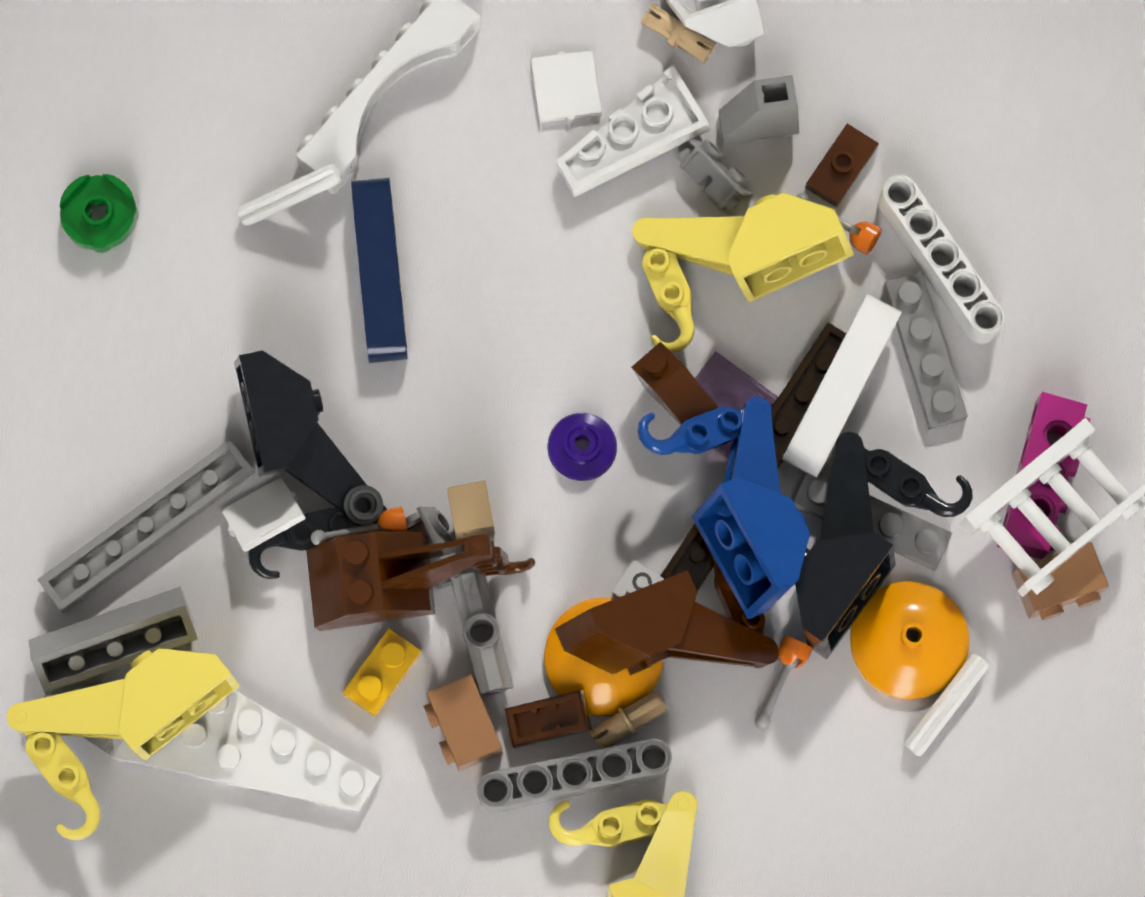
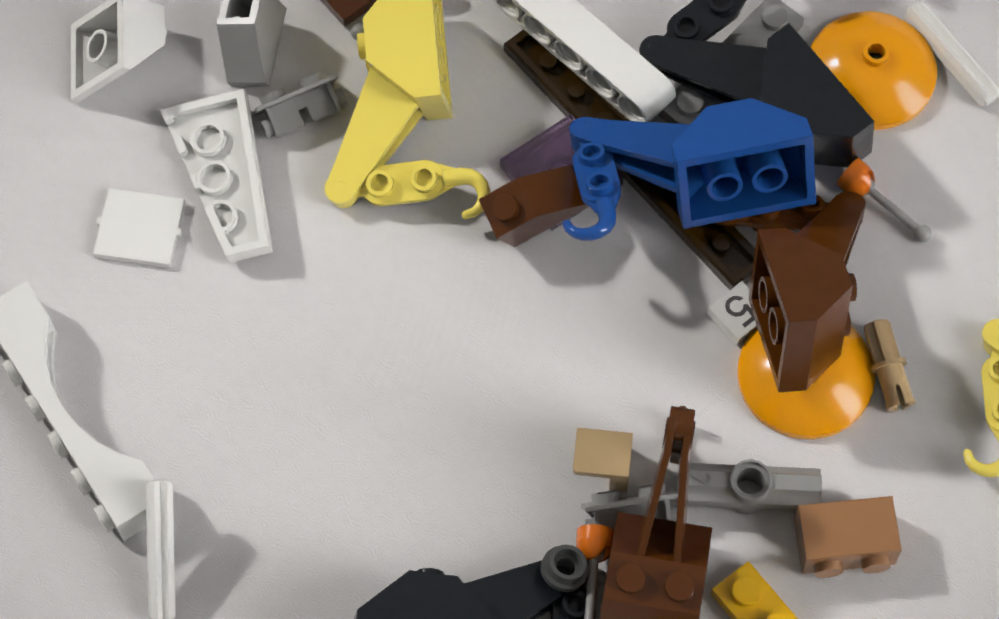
camera: 70 degrees left, 10 degrees down
dark blue beam [351,177,408,363] -> none
light grey beam [477,739,672,812] -> none
reddish brown plate [505,690,592,748] -> none
dark purple piece [547,413,617,481] -> none
tan pin [641,3,717,64] -> none

